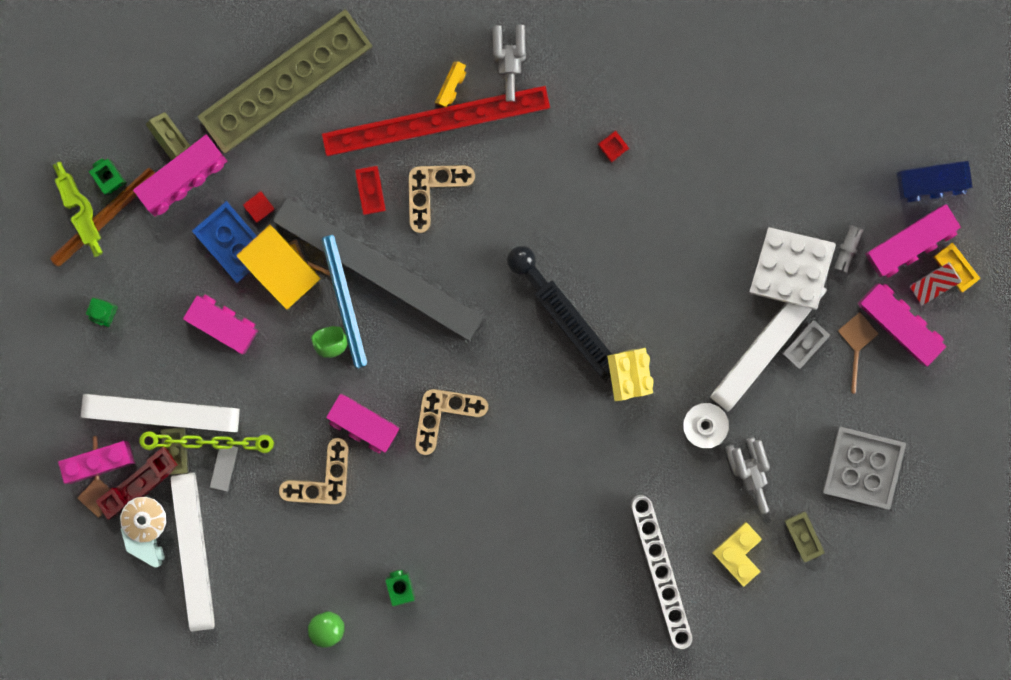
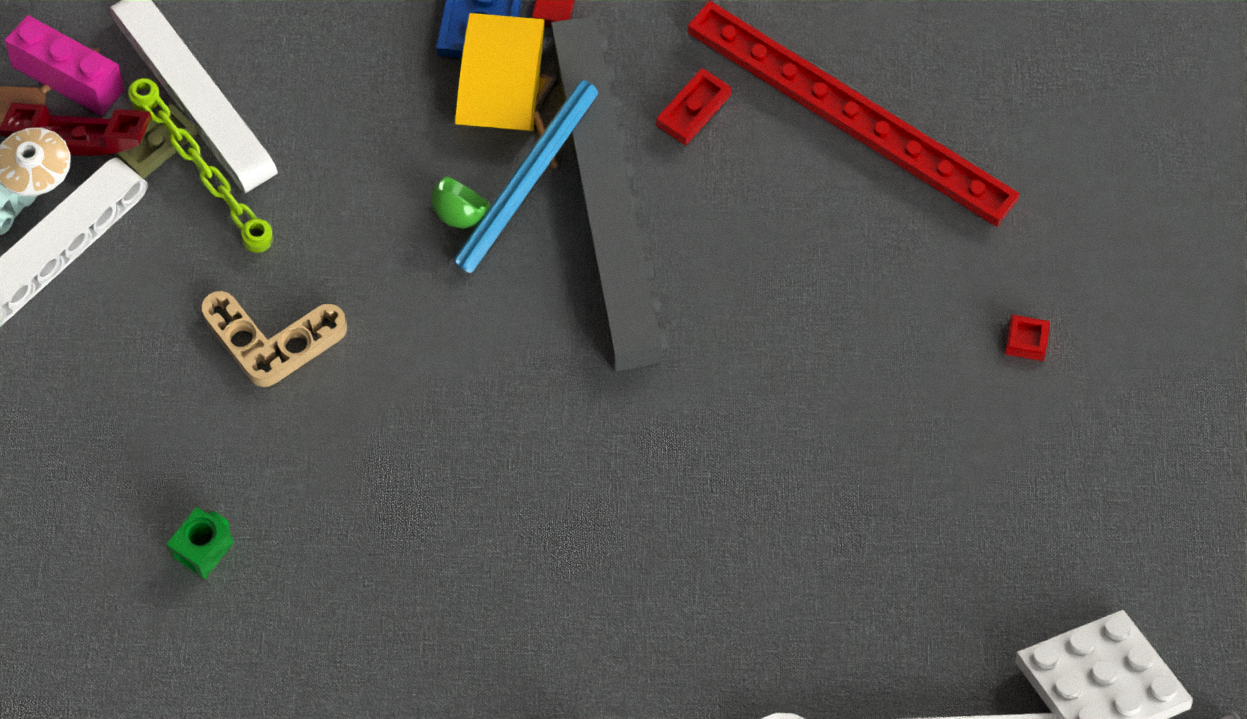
camera: 50 degrees right, 25 degrees down
dark pink brick [183,294,259,354] -> none
light grey piece [210,443,239,492] -> none
bright green hair [308,611,345,648] -> none
dark pink brick [326,393,400,454] -> none
tan beam [409,165,475,233] -> none
tan beam [416,389,488,455] -> none
yellow plate [435,61,466,107] -> none
light grey plant [492,25,526,102] -> none
black gear [507,246,612,382] -> none
light yellow plate [607,348,654,401] -> none

